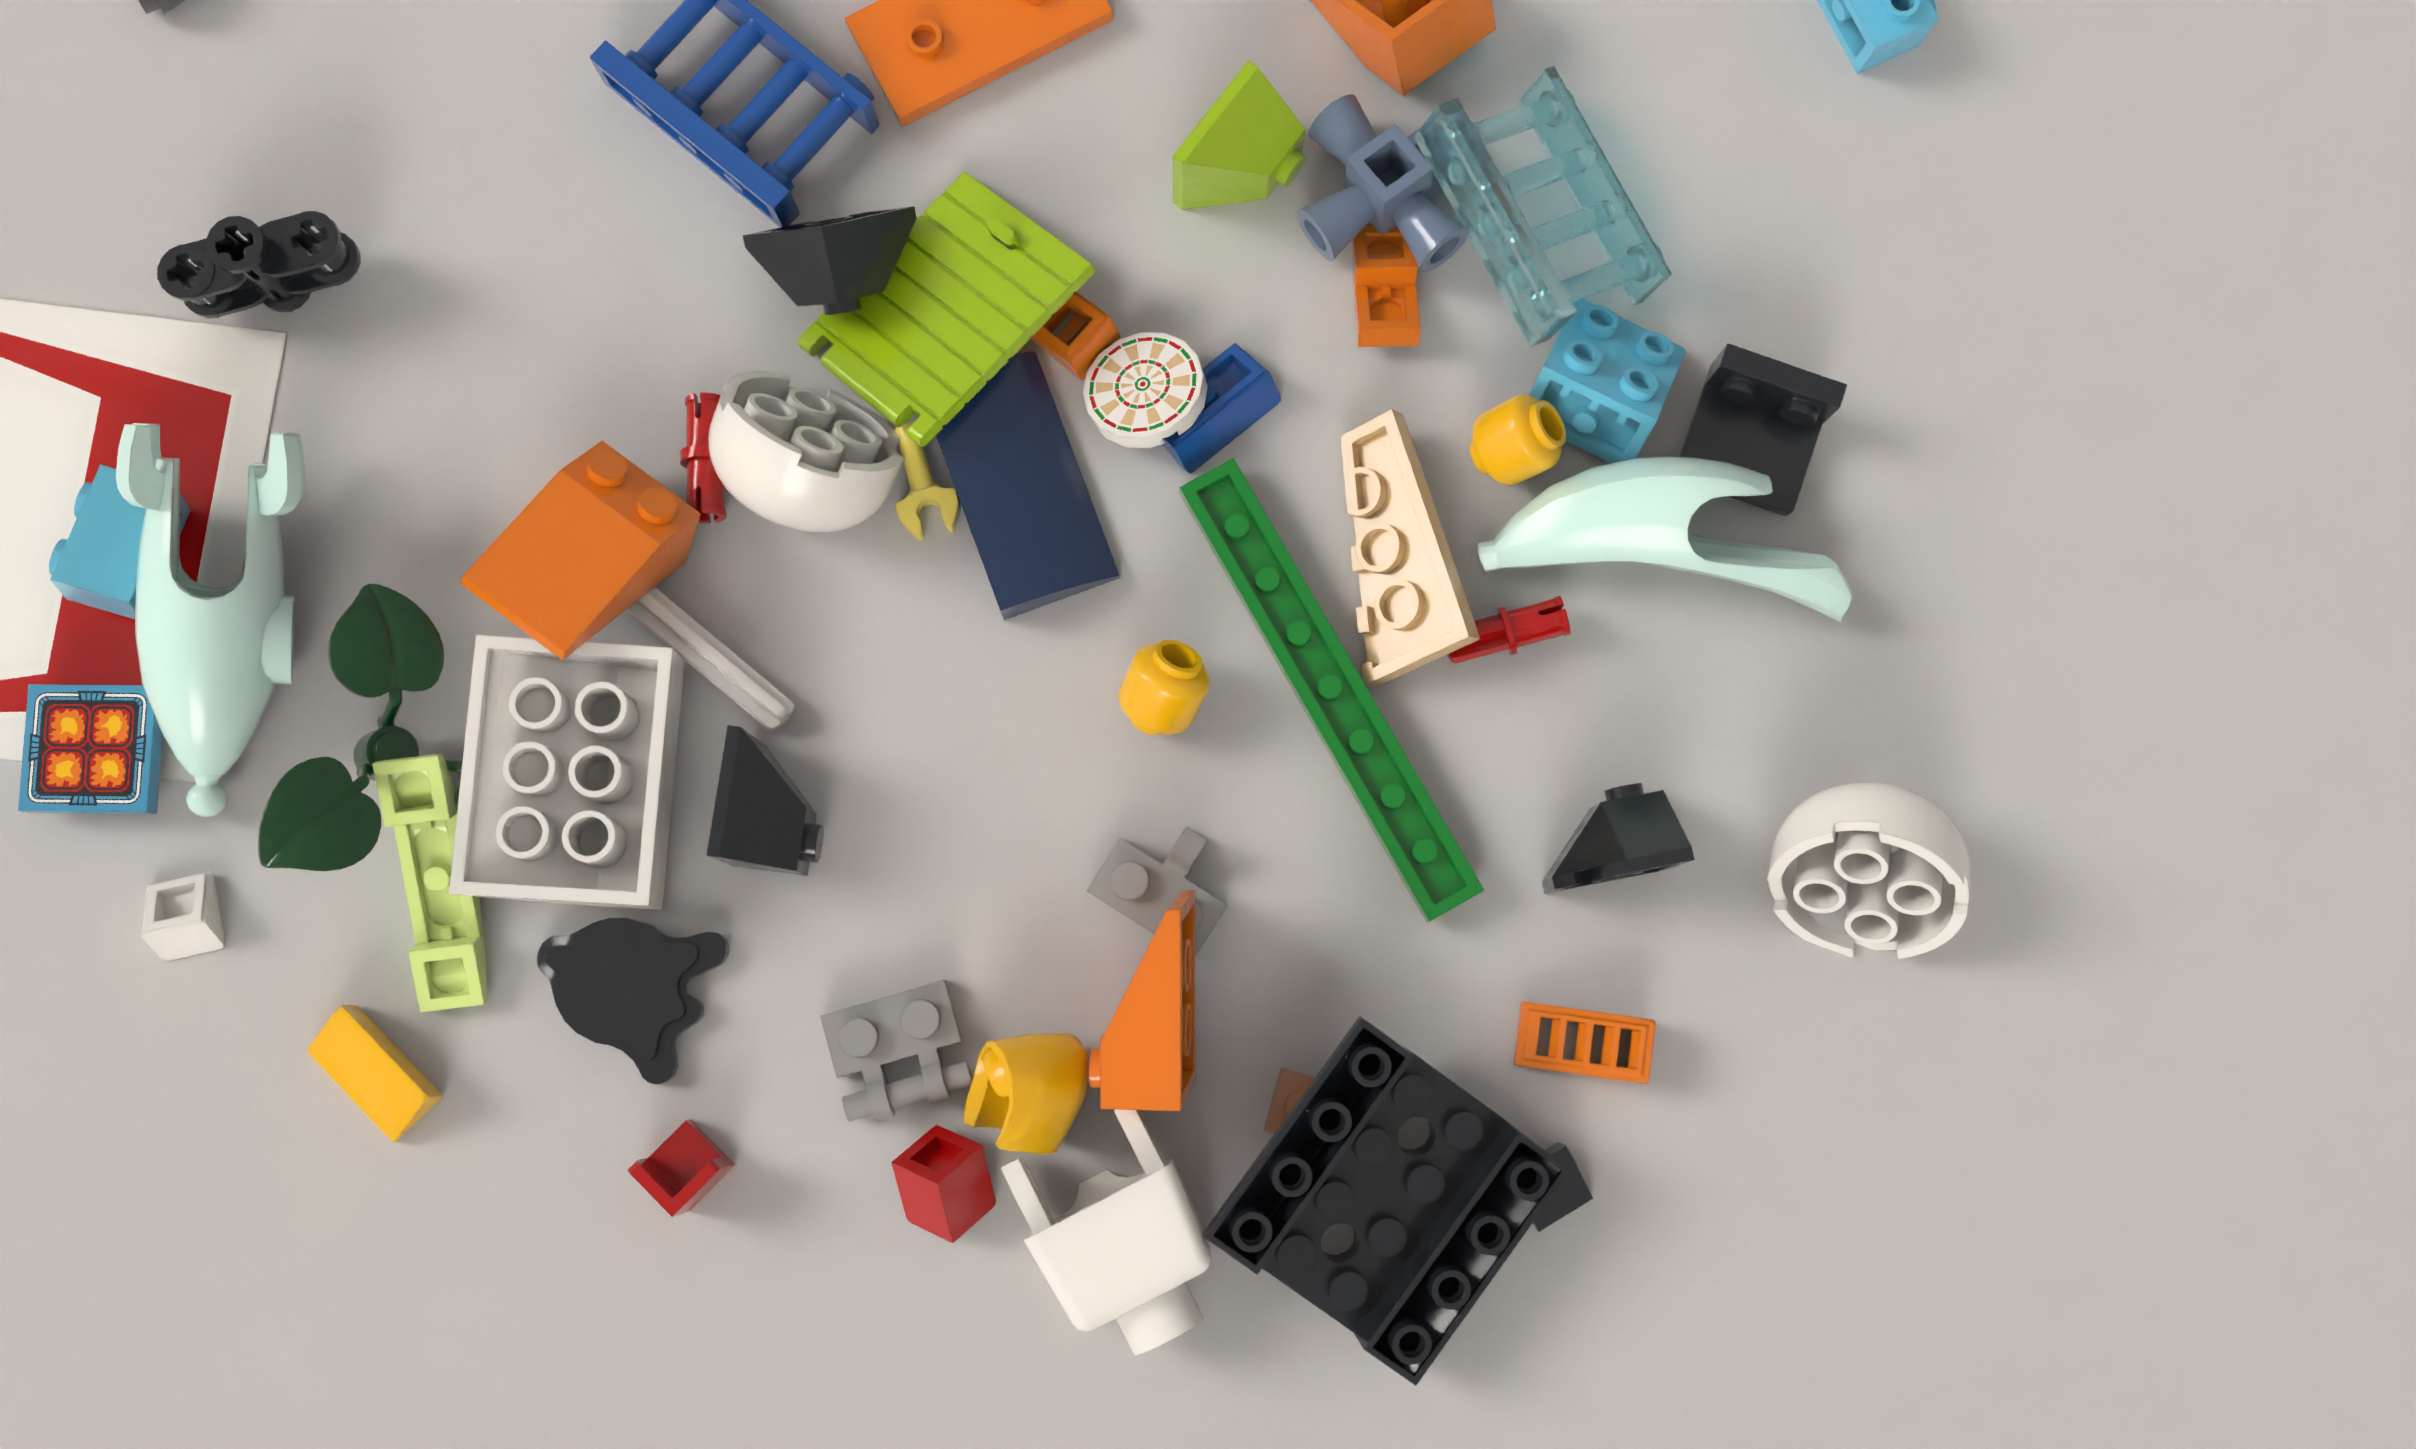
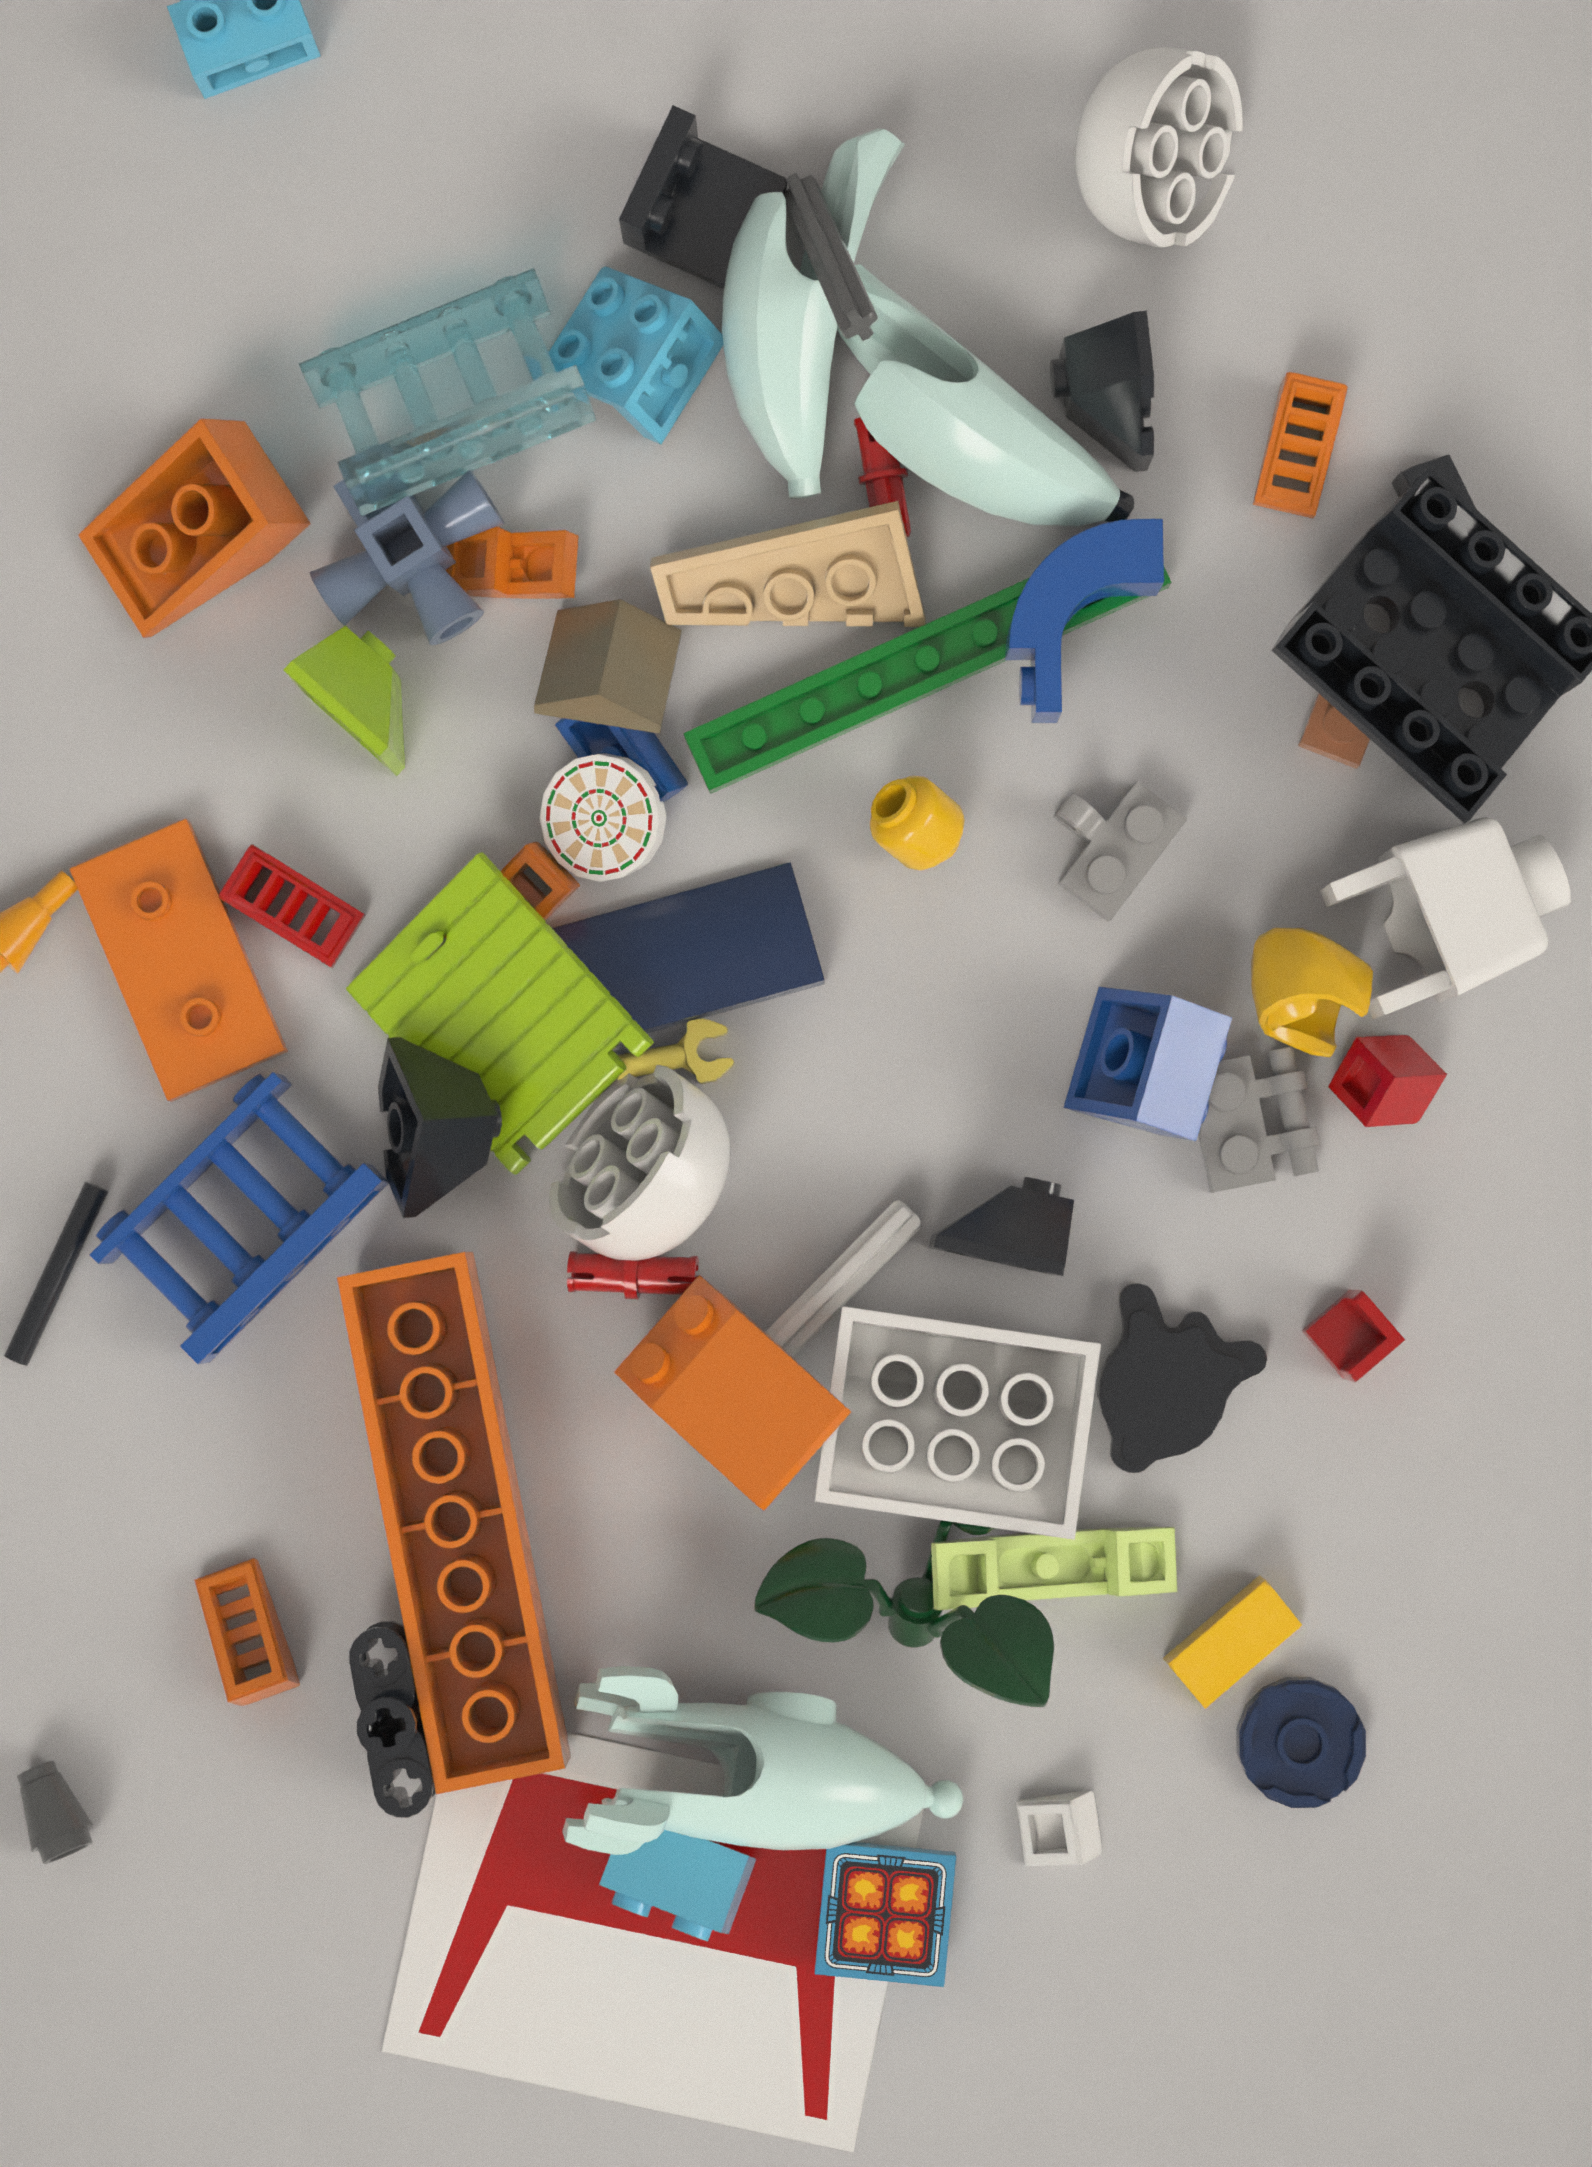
camera: 75 degrees left, 5 degrees up
orange slope [1089,890,1196,1111] -> none
yellow head [1470,394,1566,486] -> none
none -> orange slope [194,1558,300,1706]
none -> red slope [218,844,366,969]
none -> orange brick [337,1252,571,1794]
none -> dark tan slope [534,599,682,734]
none -> dark grey axle [783,173,878,341]
none -> light aqua piece [837,264,1134,526]
none -> blue arch [1005,519,1164,723]
none -> blue slope [1063,987,1232,1142]
none -> dark blue tile [1236,1677,1366,1808]

